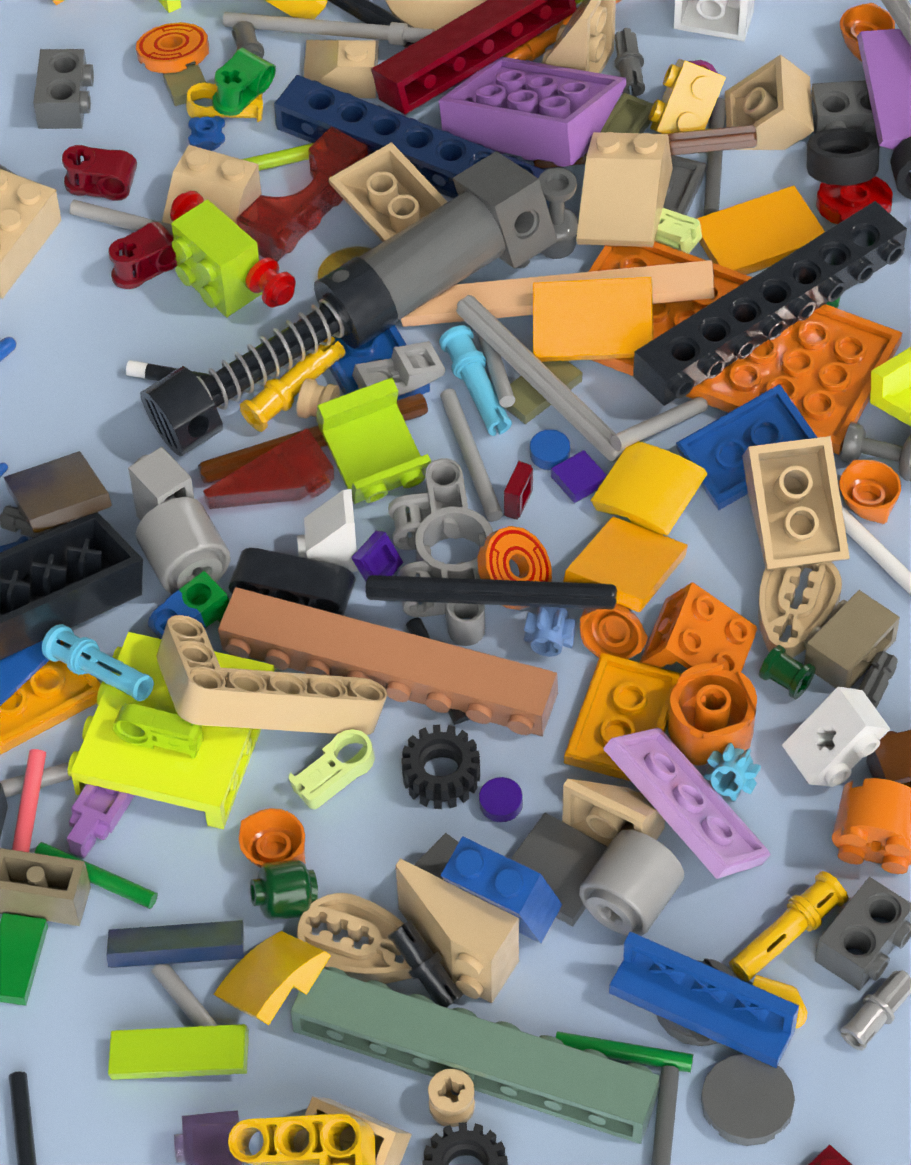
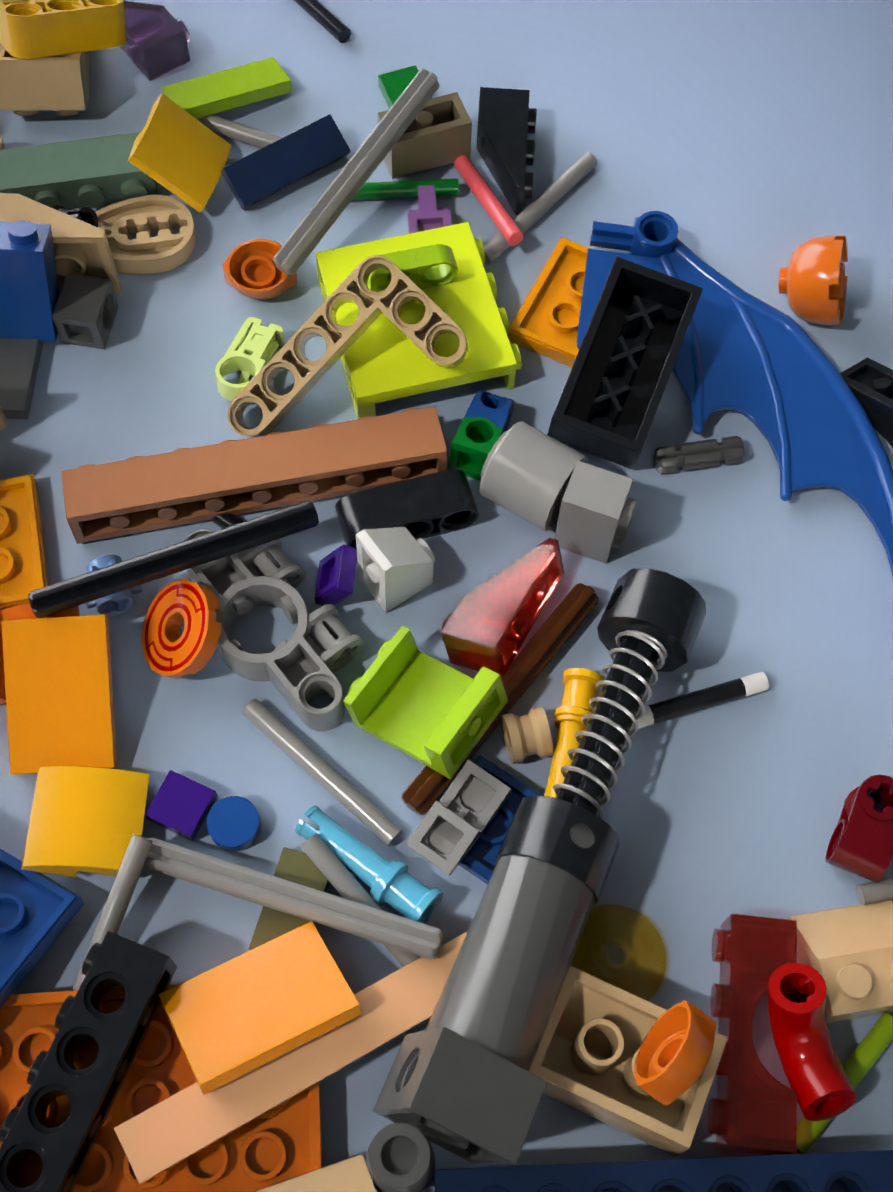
camera: 145 degrees right, 10 degrees up
dark brown tile [4,451,112,533] -> none
medium azure pin [42,624,154,701] -> none
lime brick [170,191,296,318] -> none
dark green head [250,860,318,920] -> none
black tyre [401,724,480,809] -> none
dark purple tile [479,777,523,822] -> none
dark red tile [504,461,533,520] -> none
none -> light grey axle [273,69,440,276]
none -> orange hat [634,1000,716,1105]
none -> red cylinder [767,963,857,1121]

